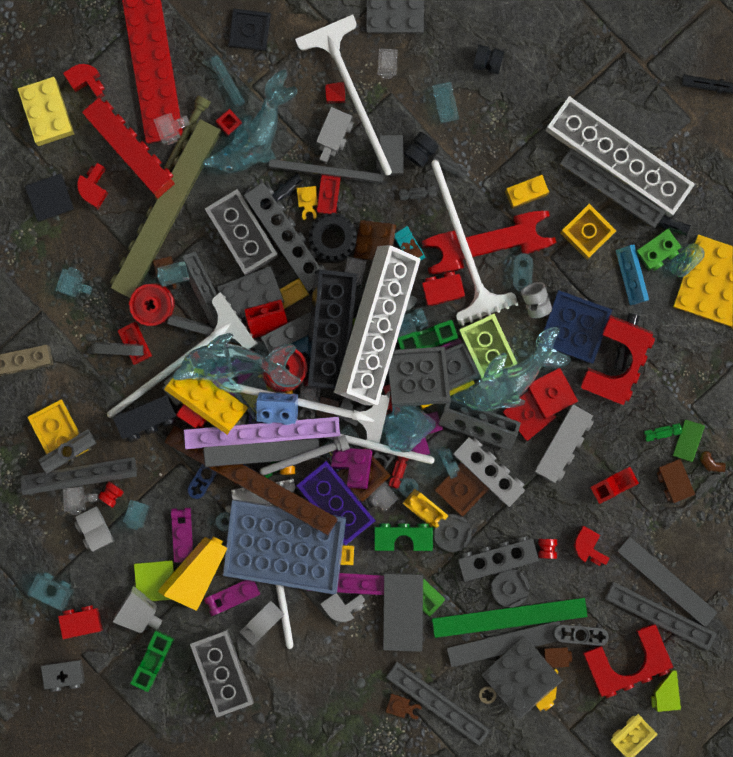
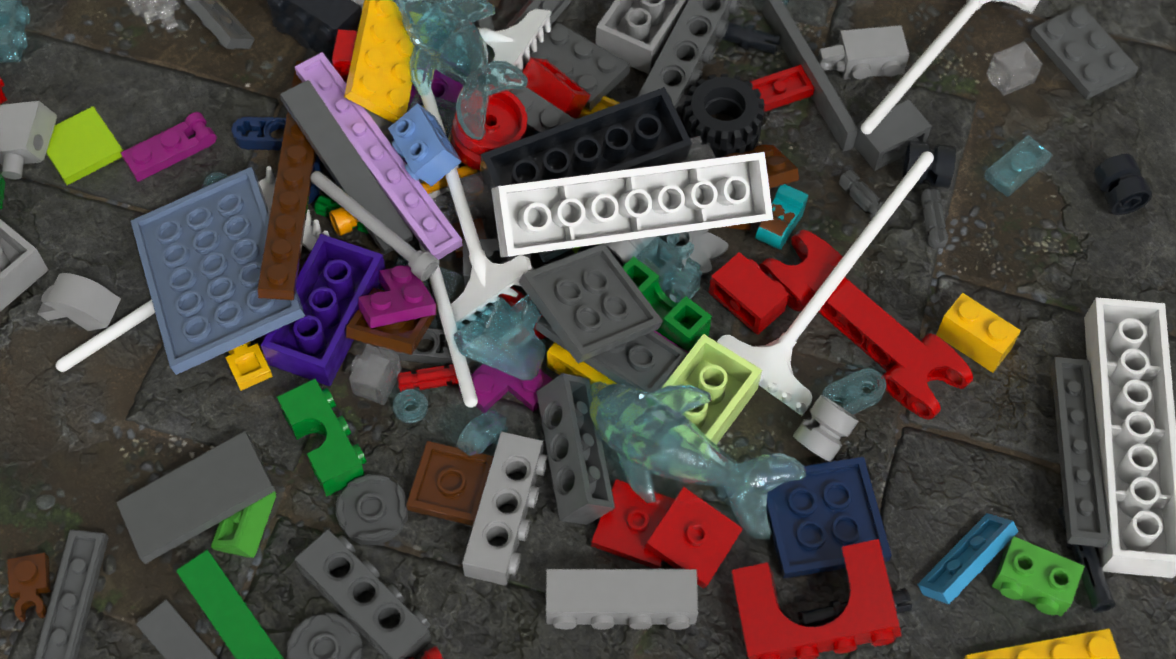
camera: 60 degrees right, 25 degrees down
light grey brick [74,507,114,552] -> none
red wheel [98,481,124,508] -> none
clear light blue brick [123,500,150,530] -> none
yellow slope [158,537,227,611] -> none
magenta plate [204,580,261,617] -> none
yellow plate [297,186,318,221] -> none
magenta plate [307,573,384,595] -> none
light grey brick [321,593,366,622] -> none
red slope [326,82,346,104] -> none
yellow hinge [402,488,448,528] -> none
yellow brick [561,204,616,260] -> none
clear light blue plate [670,243,704,277] -> none

